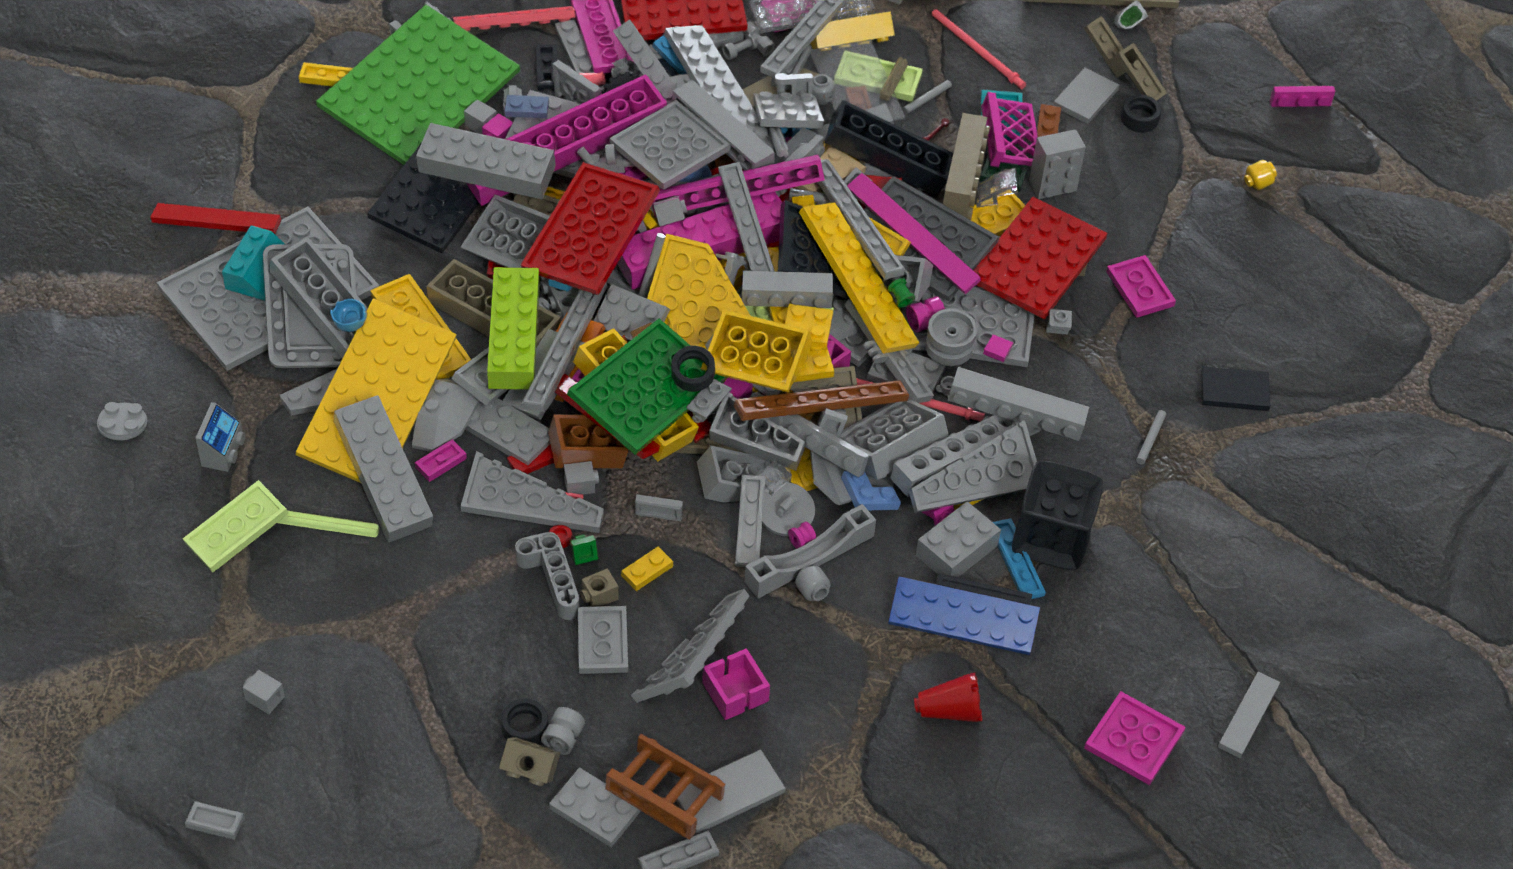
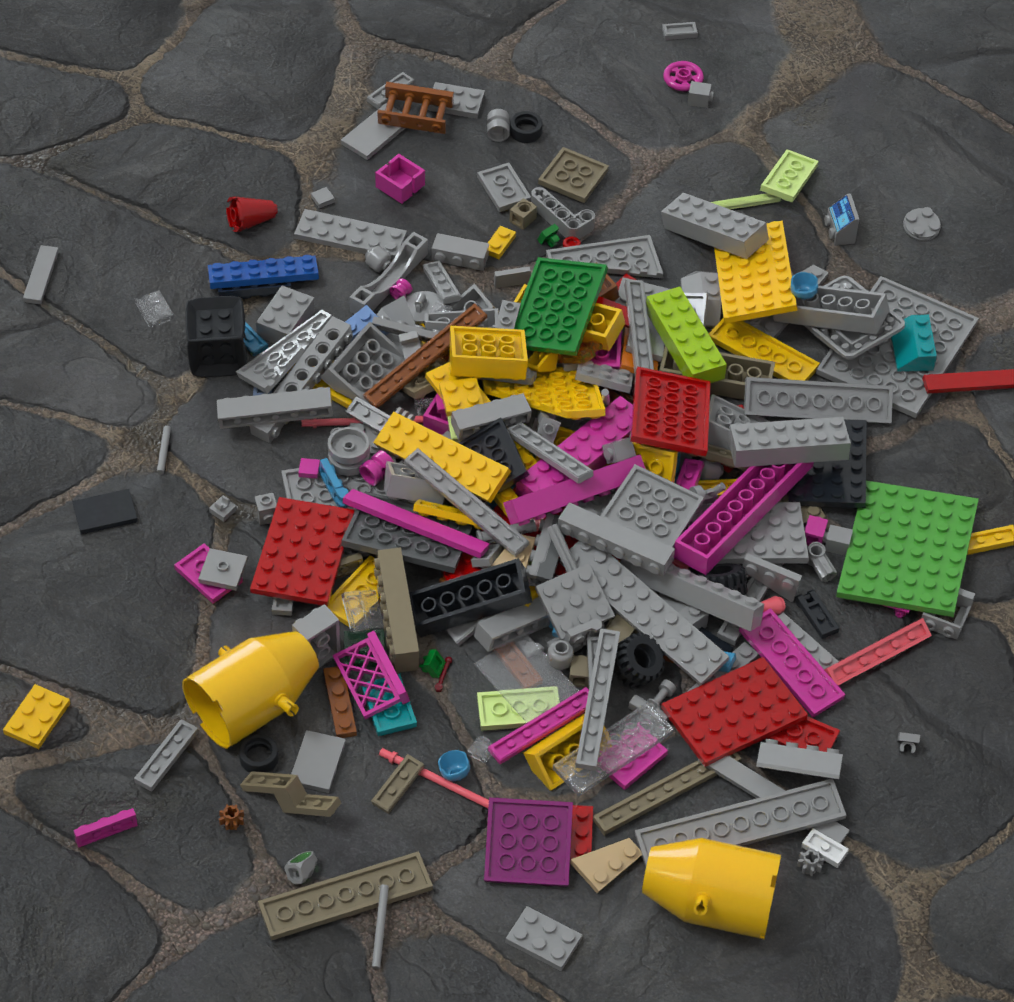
camera: 160 degrees right, 0 degrees up
dark pink plate [415,439,467,482] -> none
dark tan brick [499,737,561,786] -> none
sand blue plate [505,95,549,118] -> none
light grey wing [631,589,749,703] -> none
black tyre [671,345,715,392] -> none
dark tan axle [879,57,908,101] -> none
green bush [888,278,916,308] -> none
light grey bar [902,80,952,115] -> none
dark pink plate [1084,691,1186,785] -> none
yellow head [1244,160,1277,190] -> none
none -> yellow plate [3,684,71,749]
none -> light grey plate [134,719,198,792]
none -> clear plate [135,290,174,328]
none -> yellow piece [182,631,319,749]
none -> light grey plate [198,548,248,591]
none -> light grey tile [209,495,237,522]
none -> dark orange gear [219,805,244,830]
none -> light grey plate [294,209,407,260]
none -> light grey tile [311,187,335,208]
none -> dark azure hinge [319,458,348,508]
none -> dark tan tile [371,754,425,814]
none -> green tile [419,649,446,678]
none -> light grey brick [432,233,489,271]
none -> dark azure hair [438,750,470,781]
none -> clear tile [468,736,493,764]
none -> dark pink tile [488,687,589,764]
none -> dark tan plate [538,147,609,203]
none -> black tyre [613,633,665,688]
none -> dark pink plate [663,61,704,91]
none -> light grey plate [744,377,893,424]

